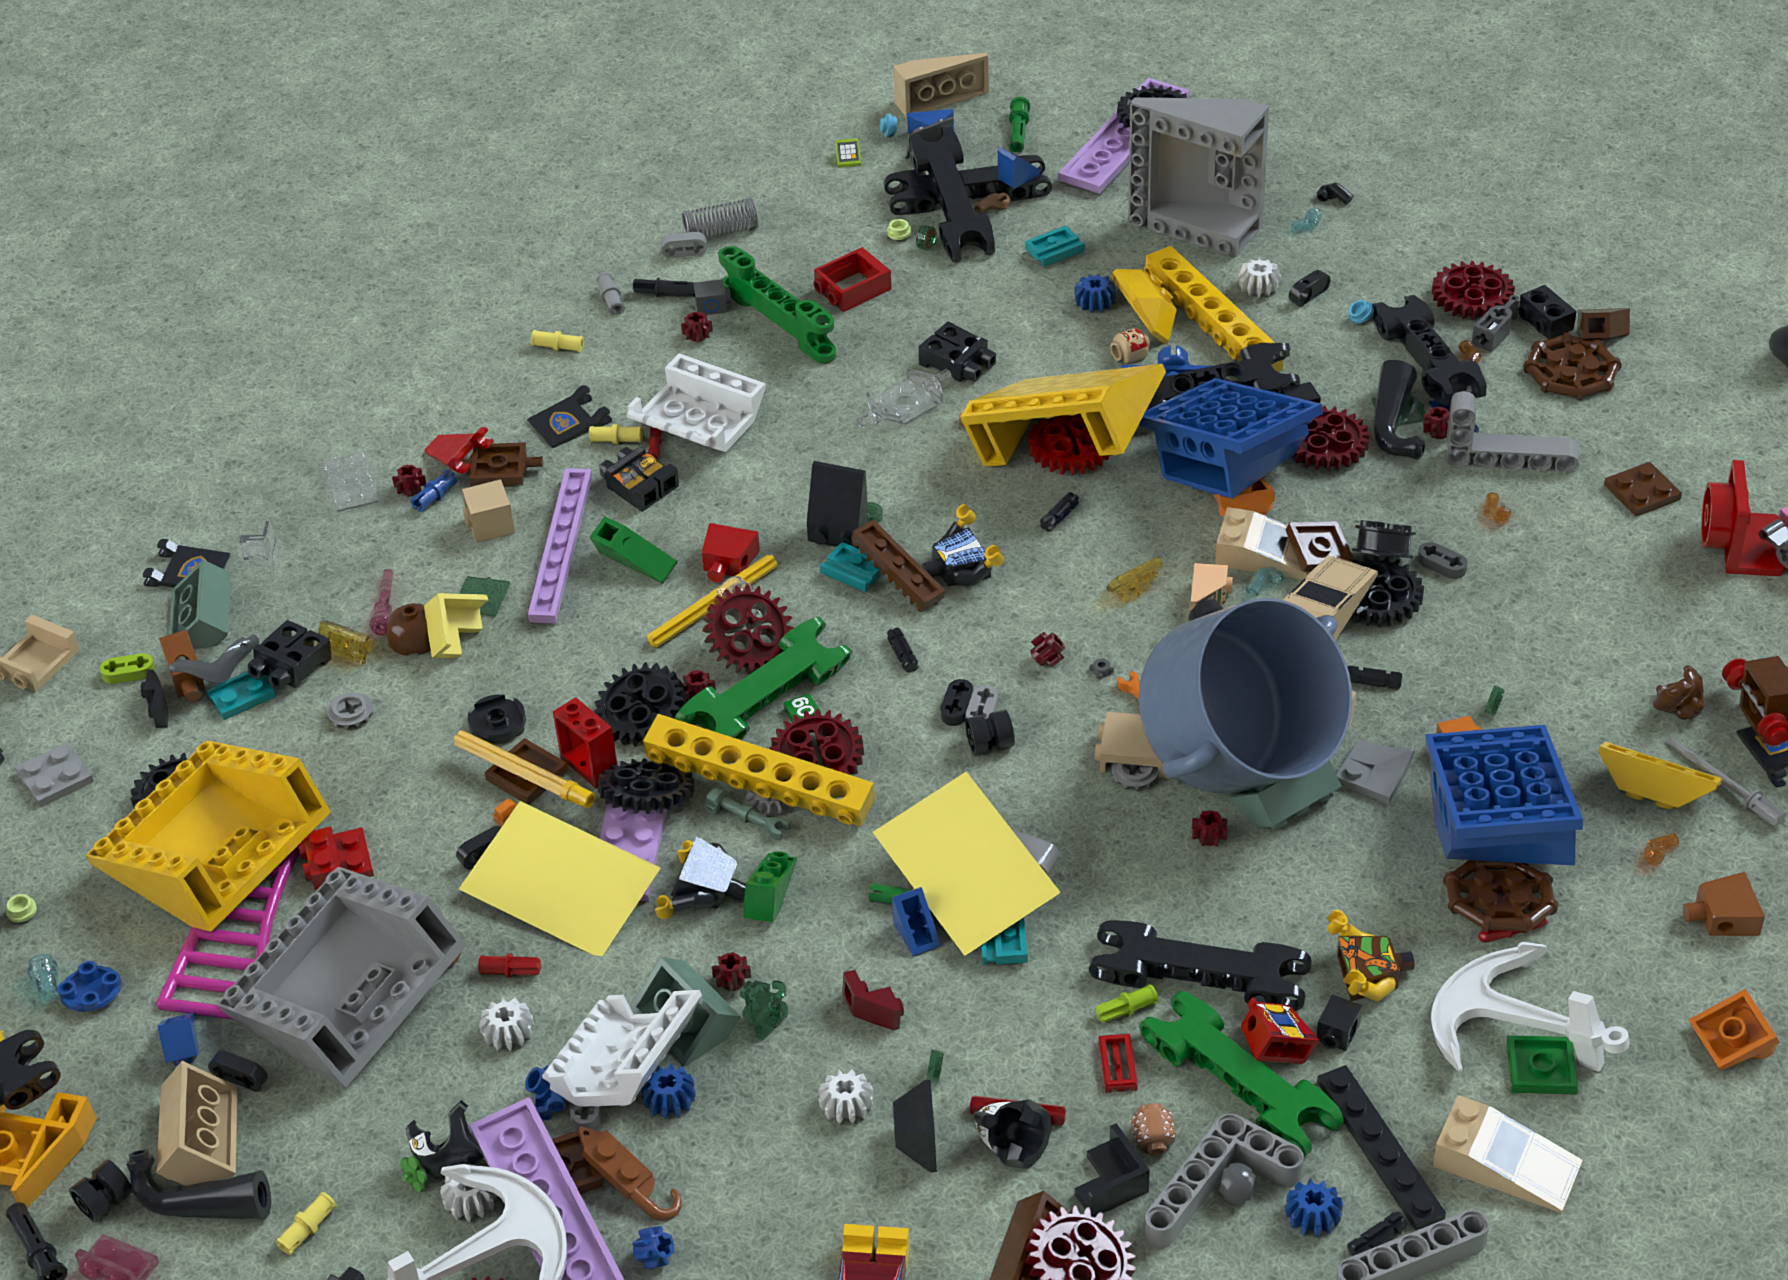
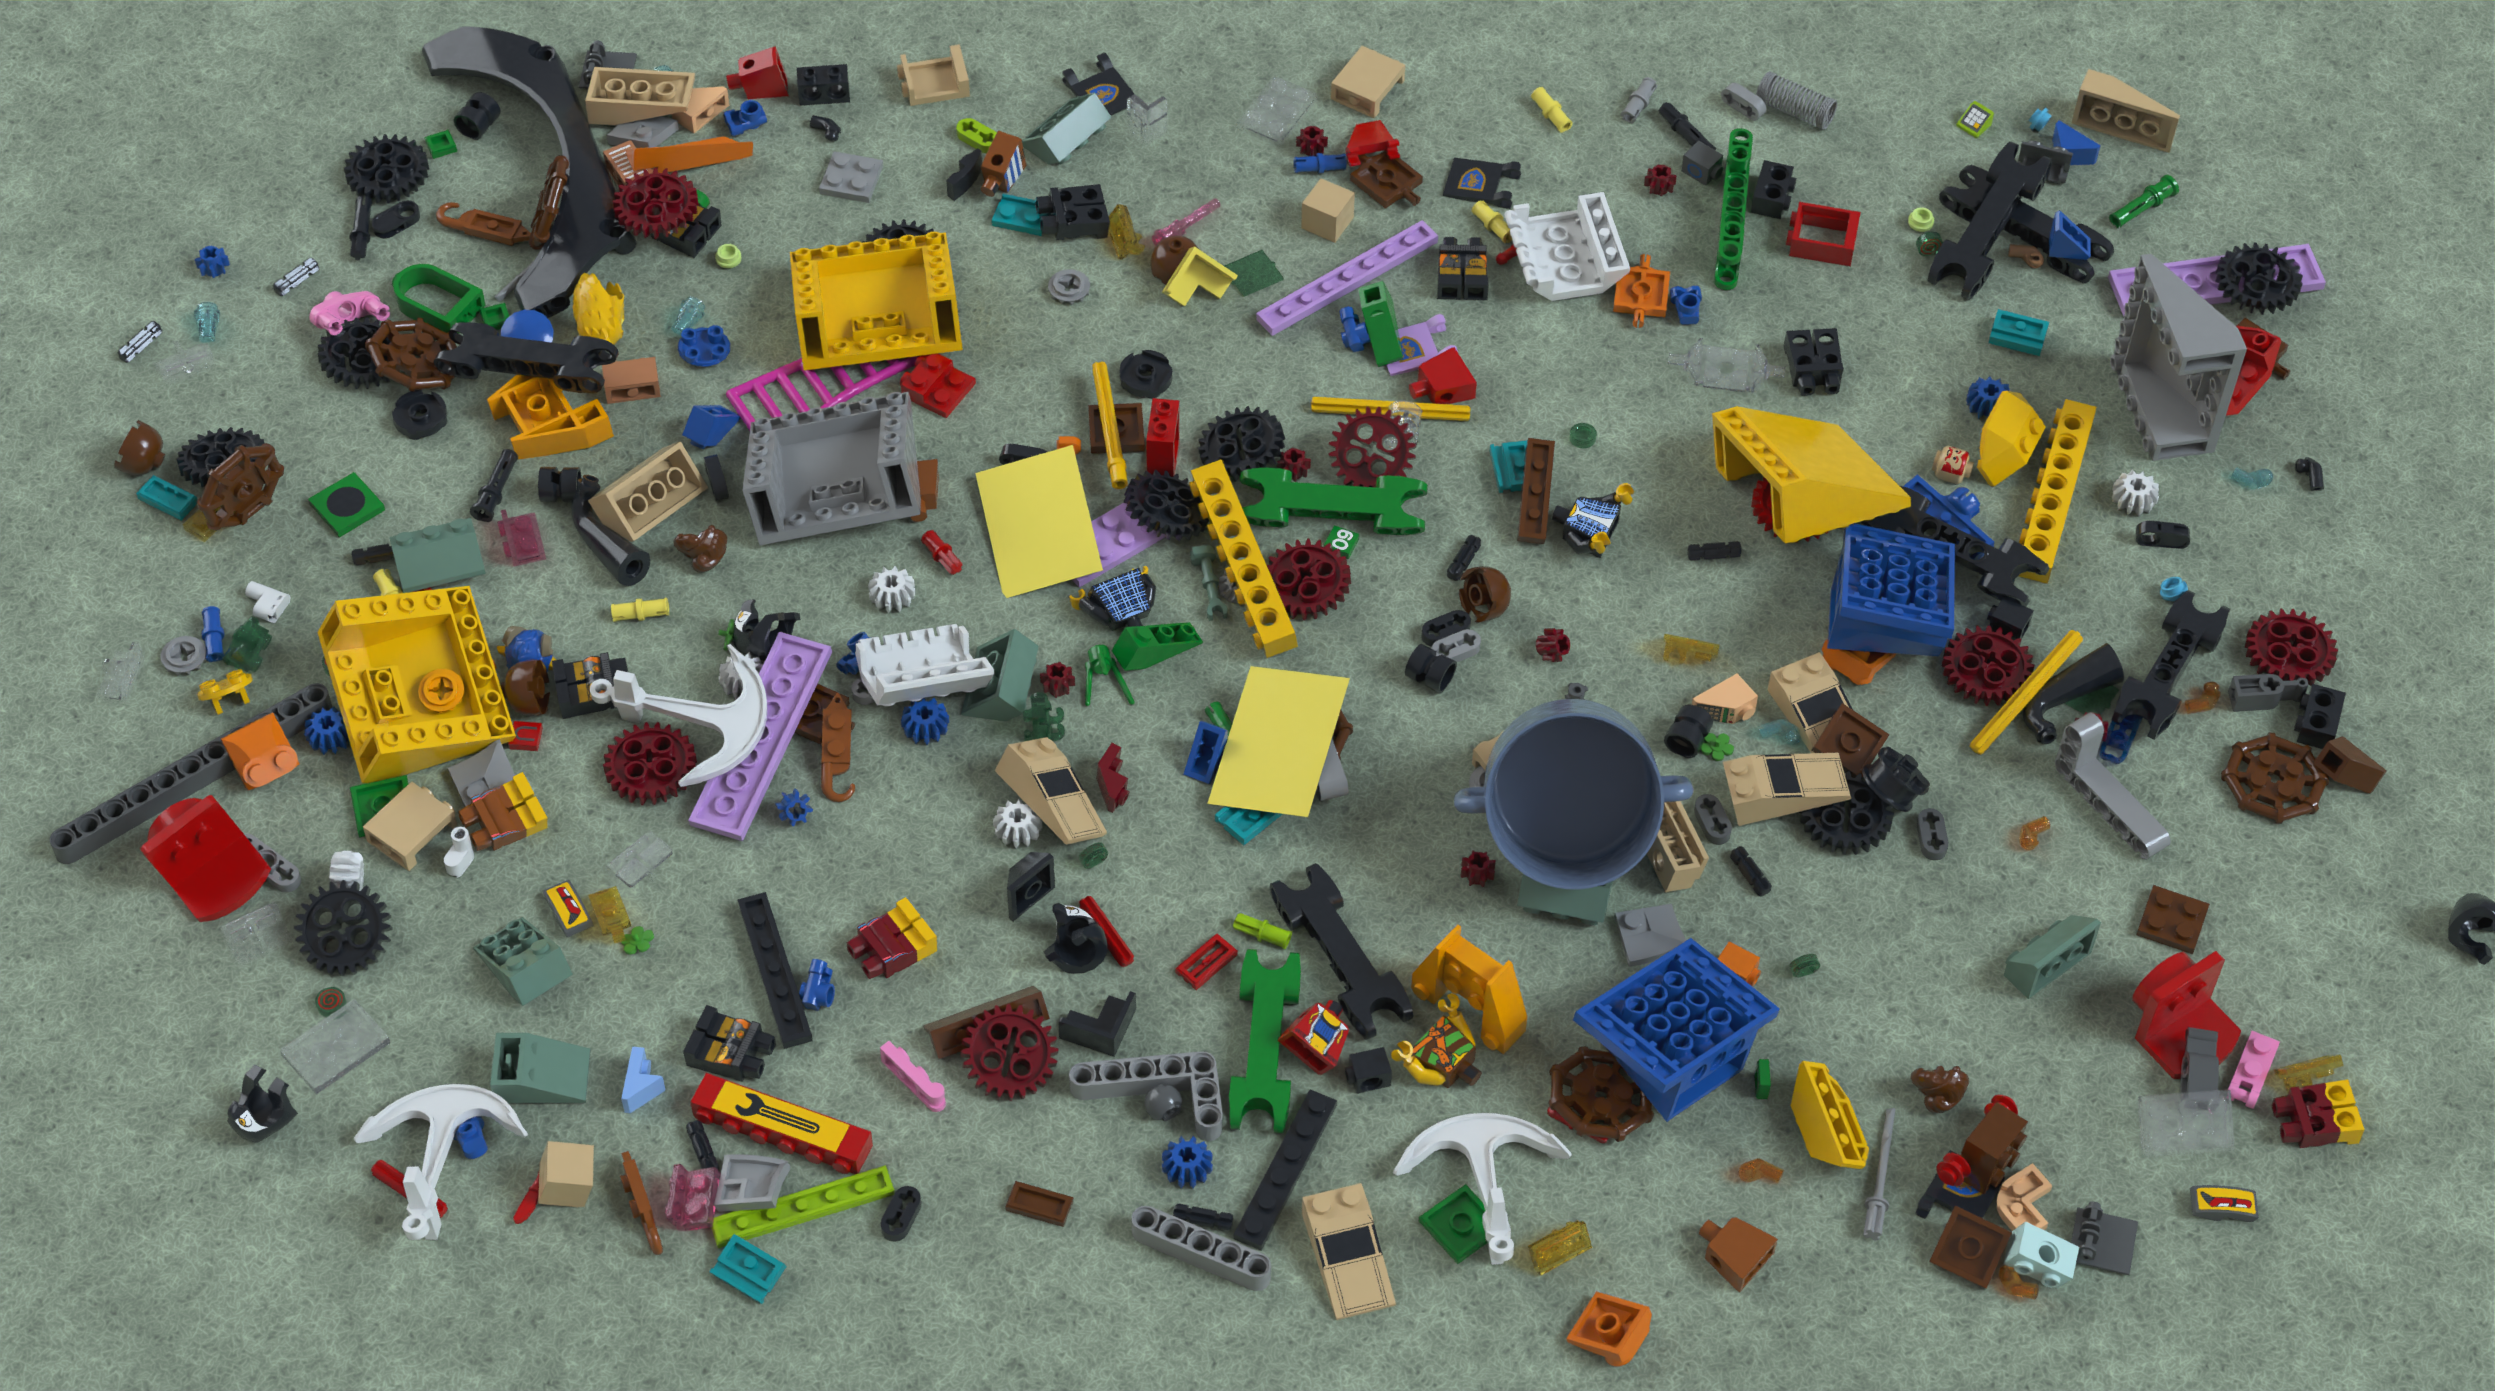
camera: 45 degrees right, 10 degrees up
dark grey piece [169,635,259,684] -> none
black slope [806,461,869,549] -> none
nougat head [1130,1103,1176,1155] -> none
none -> nougat brick [602,357,661,404]
none -> reddish brown hair [673,525,727,573]
none -> tan slope [995,737,1107,845]
none -> green plant [1085,645,1135,706]
none -> tan panel [1331,46,1405,118]
none -> blue plate [1339,307,1371,352]
none -> lavender flag [1386,314,1458,376]
none -> light orange wedge [1411,925,1527,1054]
none -> reddish brown cylinder [1459,566,1511,623]
none -> clear yellow plate [1528,1220,1592,1276]
none -> orange plate [1613,254,1670,328]
none -> blue plate [1669,286,1702,325]
none -> black brick [1751,160,1797,219]
none -> green tile [1754,1059,1771,1099]
none -> yellow axle [1969,630,2083,755]
none -> sand green slope [2004,915,2101,999]

